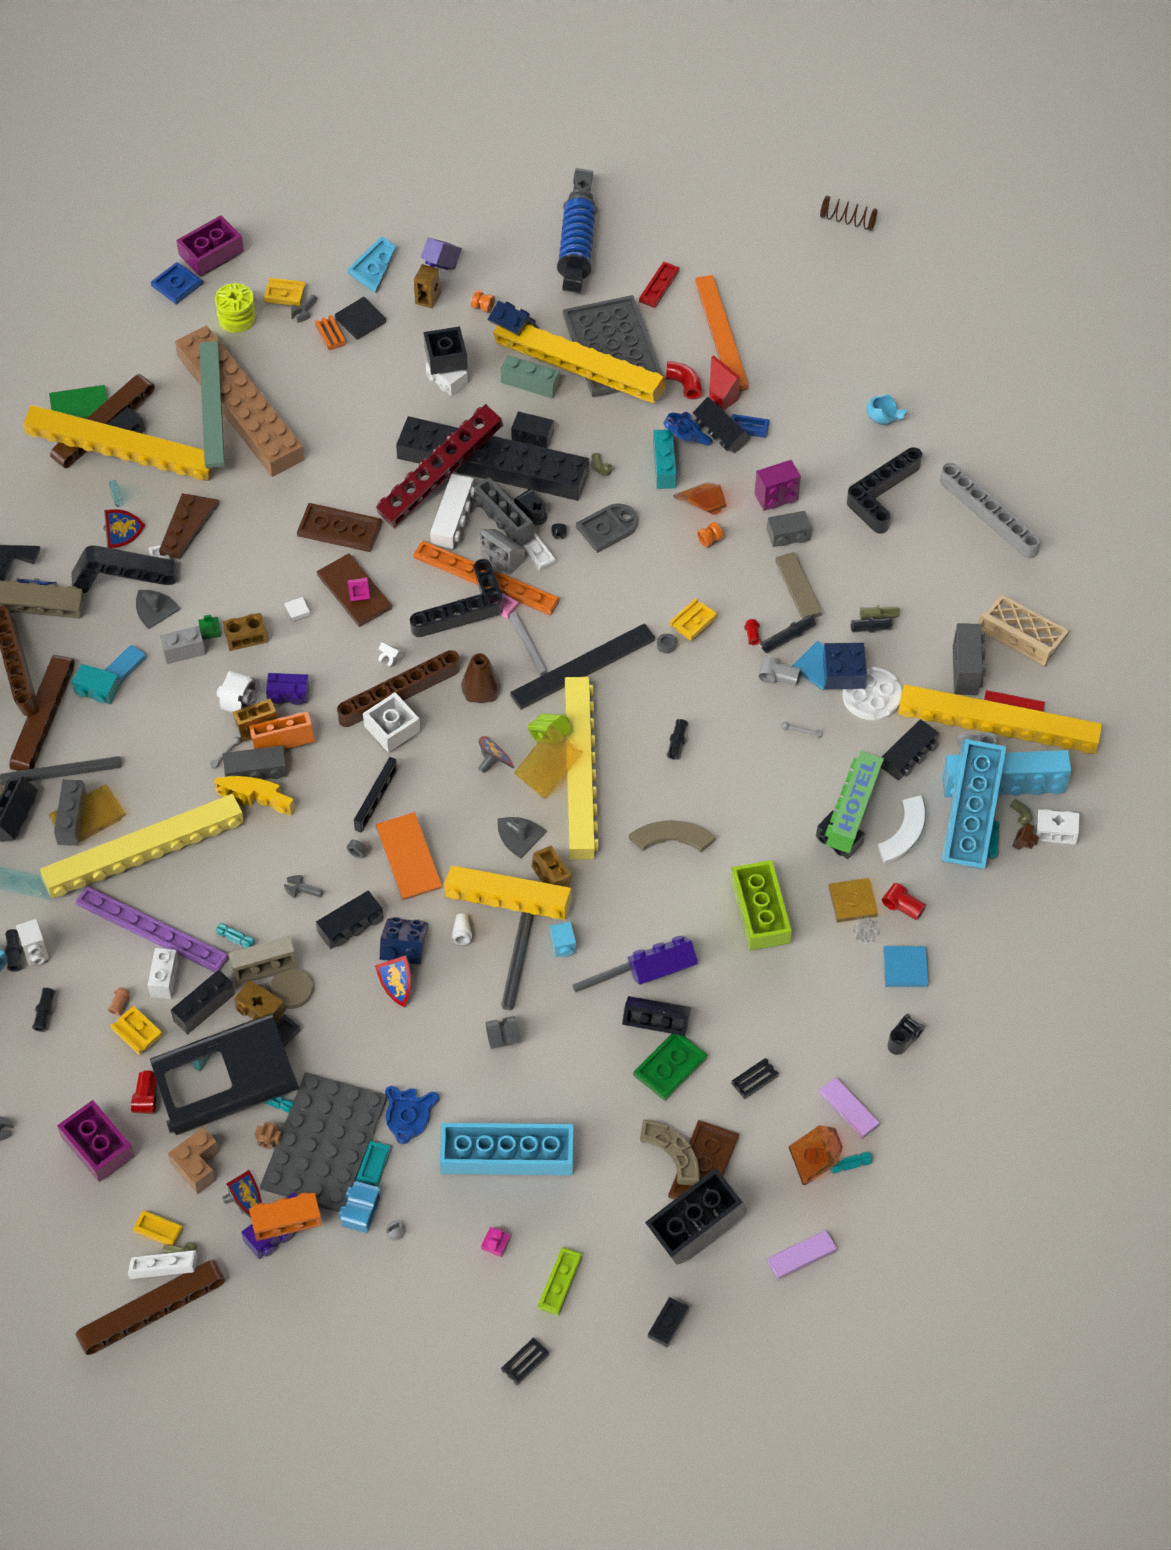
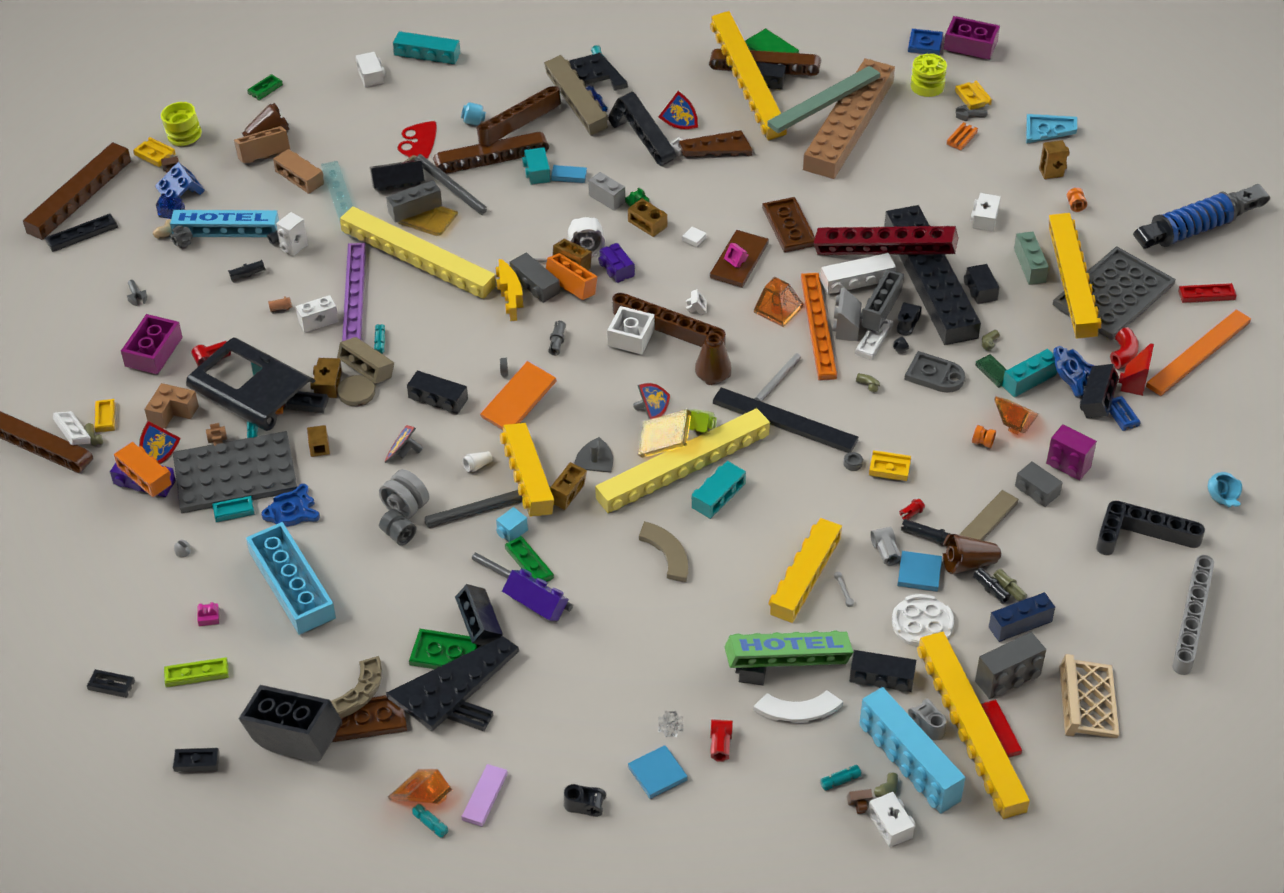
camera: 60 degrees right, 10 degrees down
clear light blue tile [109,480,123,507] -> none
yellow plate [110,1006,163,1056] -> none
dark grey shield [136,590,181,629] -> none
black brick [171,969,235,1035] -> none
dark grey bar [284,875,323,898] -> none
black tile [335,297,386,340] -> none
dark azure brick [339,1181,381,1233] -> none
black tile [354,757,397,833] -> none
dark blue bracket [379,917,428,965] -> none
black beam [409,559,504,637] -> none
brick [420,237,462,270] -> none
black brick [423,326,468,375] -> none
dark blue bracket [487,300,539,337] -> none
bright pink tile [494,593,519,619] -> none
black pin [667,719,688,760] -> none
lime brick [730,860,792,951] -> none
lavender tile [767,1230,837,1280] -> none
dark blue brick [823,643,867,690] -> none
clear yellow tile [828,878,878,923] -> none
medium azure brick [941,739,1006,870] -> none
none -> pearl gold brick [307,425,330,457]
none -> light grey wheel [379,469,430,519]
none -> black wing [386,636,519,731]
none -> green tile [505,536,554,582]
none -> dark grey pin [548,320,566,356]
none -> teal brick [691,461,746,519]
none -> clear orange slope [754,277,804,327]
none -> yellow brick [768,518,842,623]
none -> olive arm [856,373,880,392]
none -> reddish brown cone [943,534,1001,574]
none -> clear green tile [975,354,1007,388]
none -> dark blue brick [988,592,1055,642]

